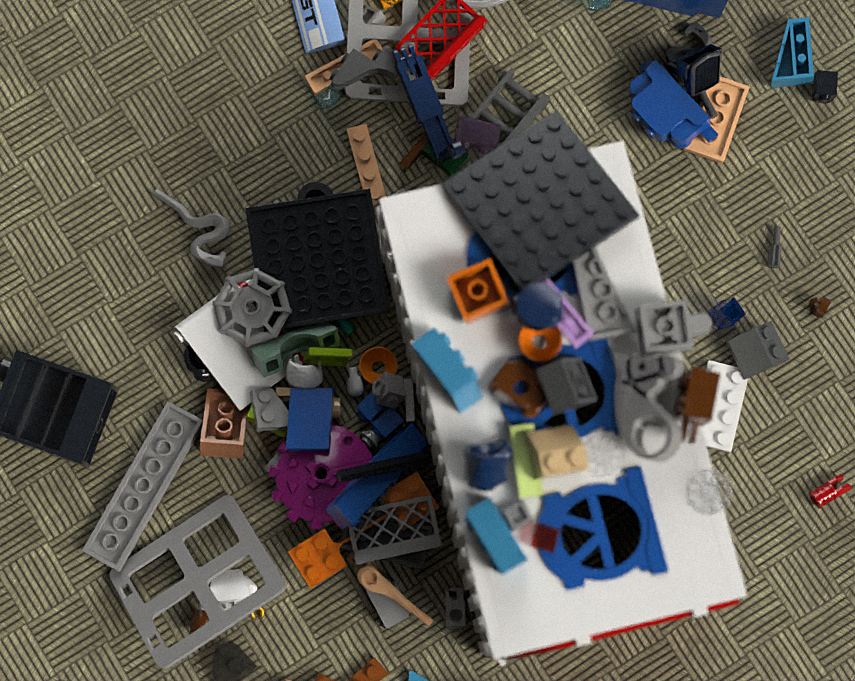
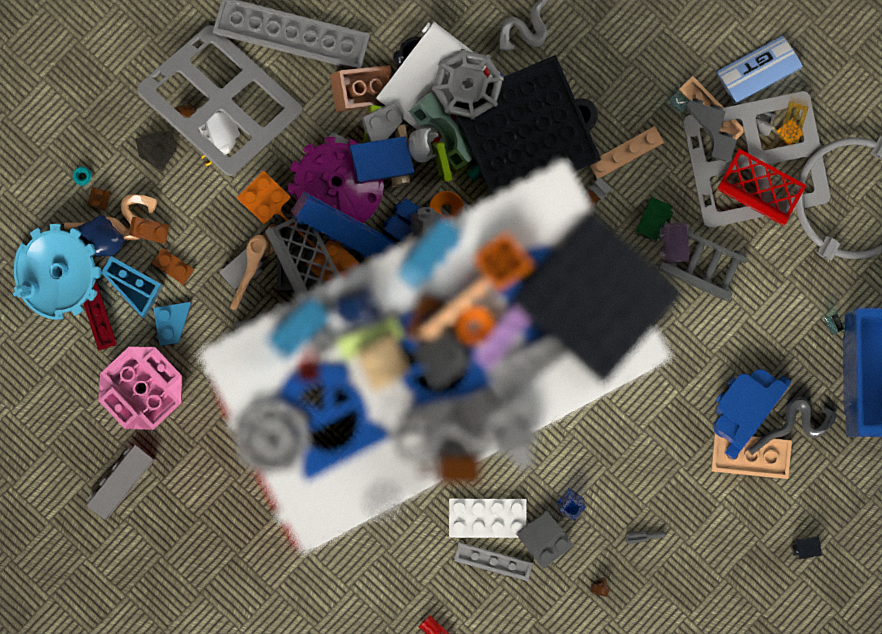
camera: 75 degrees right, 5 degrees up
black axle [336,449,432,483] -> none
white cylinder [346,367,364,397] -> none
light grey plate [360,429,380,449] -> none
dark blue hinge [392,44,465,164] -> none
reddish brown tile [399,133,428,173] -> none
dark blue piece [510,283,563,331] -> none
black piece [667,44,722,96] -> none
dark azure wedge [771,17,814,88] -> none
none -> light grey plate [233,399,311,477]
none -> light nougat plate [418,277,490,338]
none -> light grey tile [454,542,533,581]

